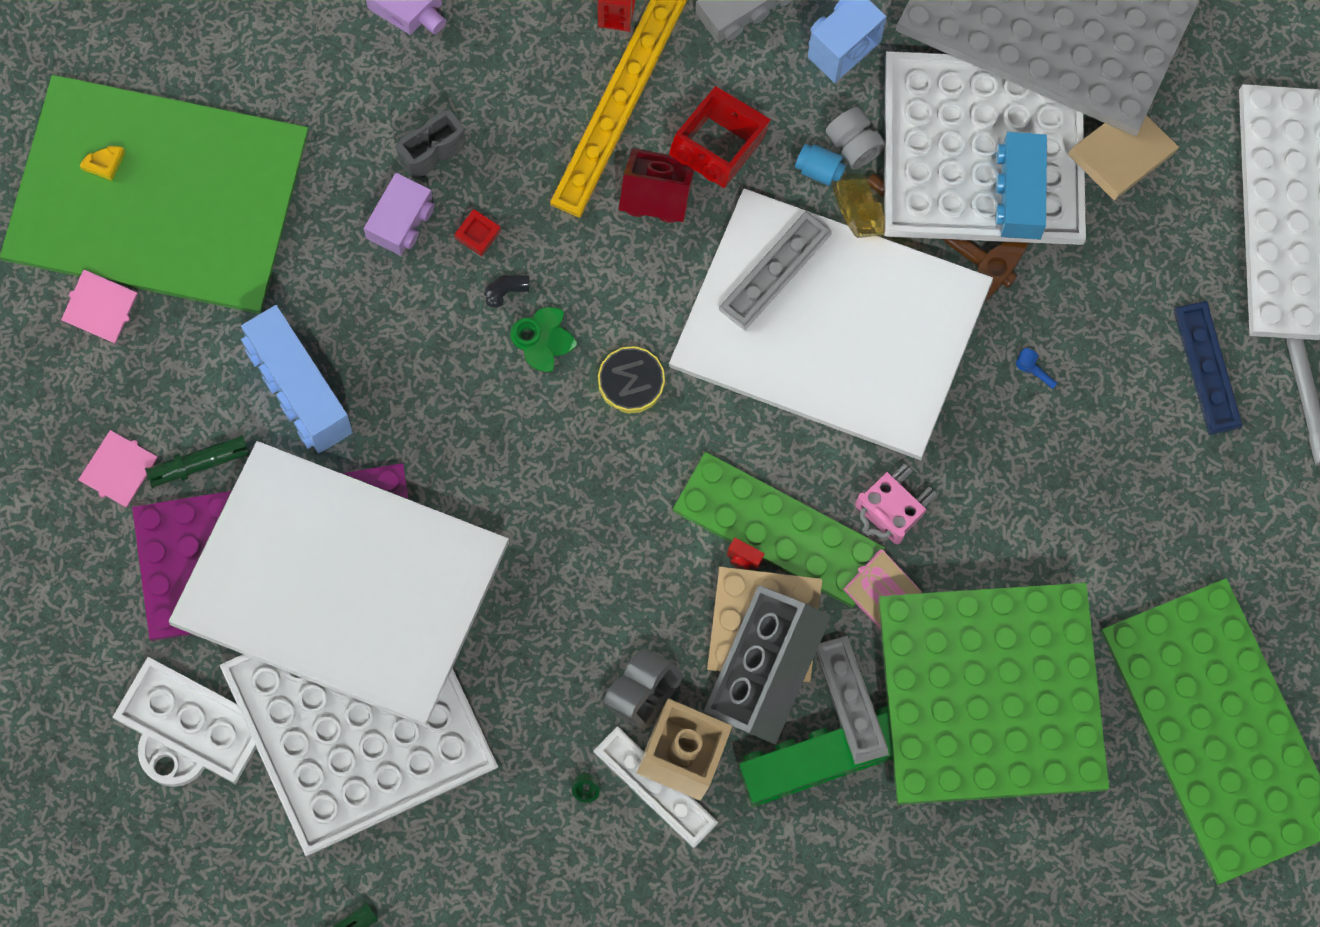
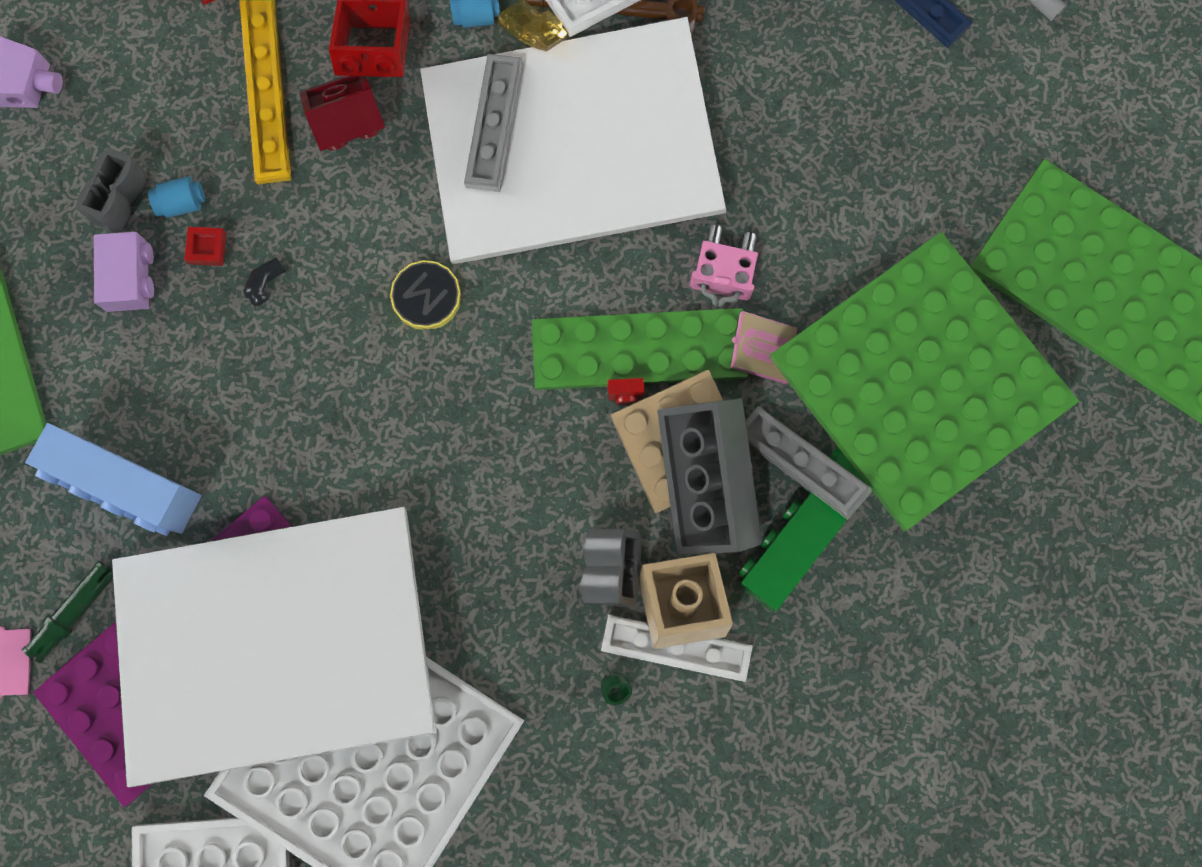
camera: 30 degrees left, 5 degrees up
green plate [510,307,577,373] -> none
blue hand [1016,348,1057,389] -> none
none -> dark azure brick [148,176,205,218]

